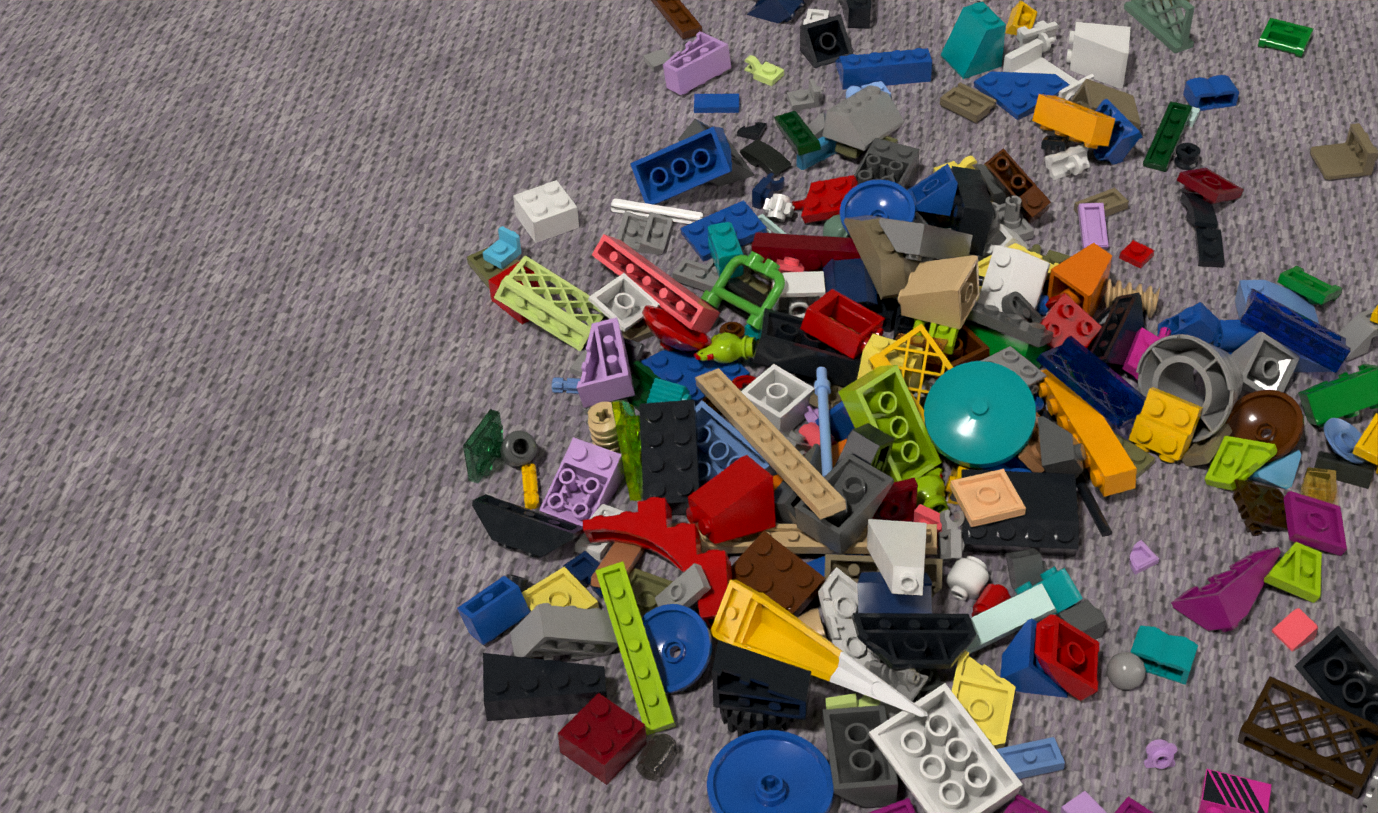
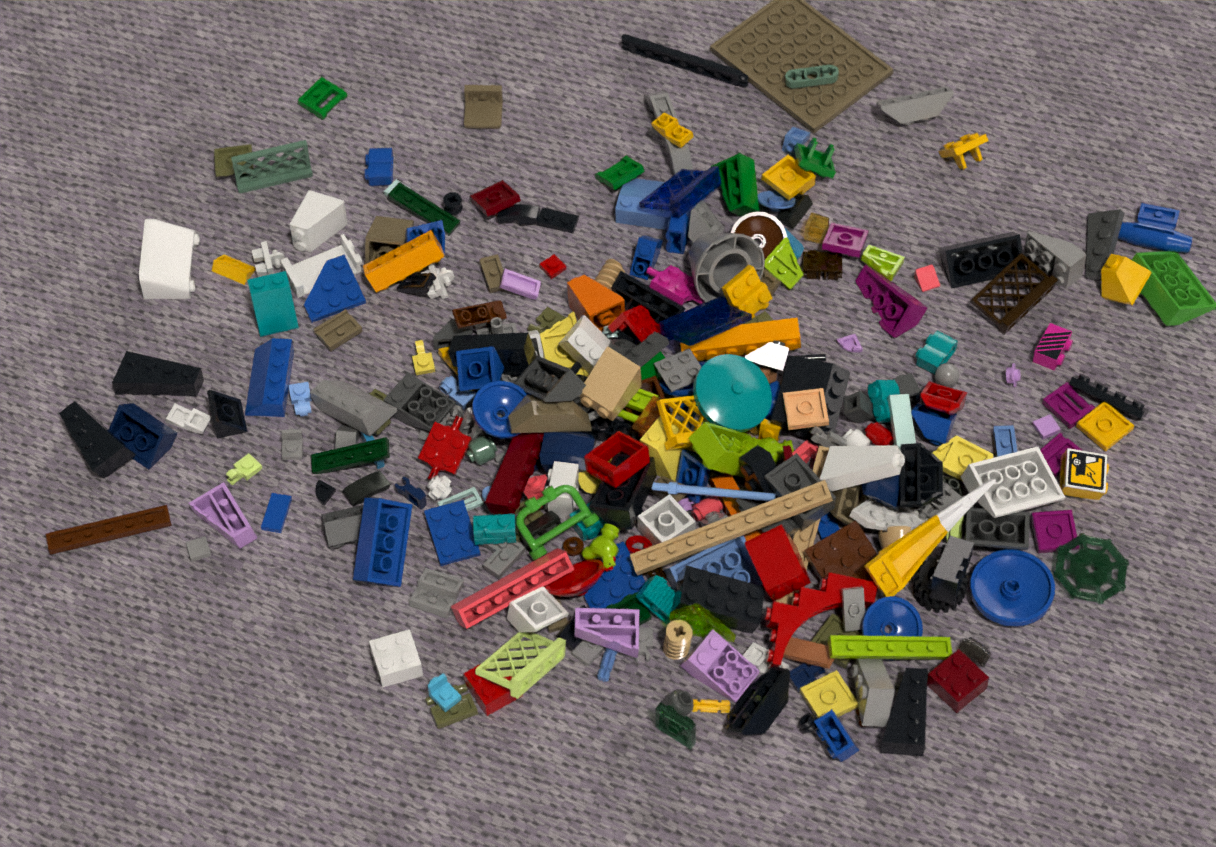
camera: 80 degrees left, 10 degrees up
white axle [611,199,703,225] -> none

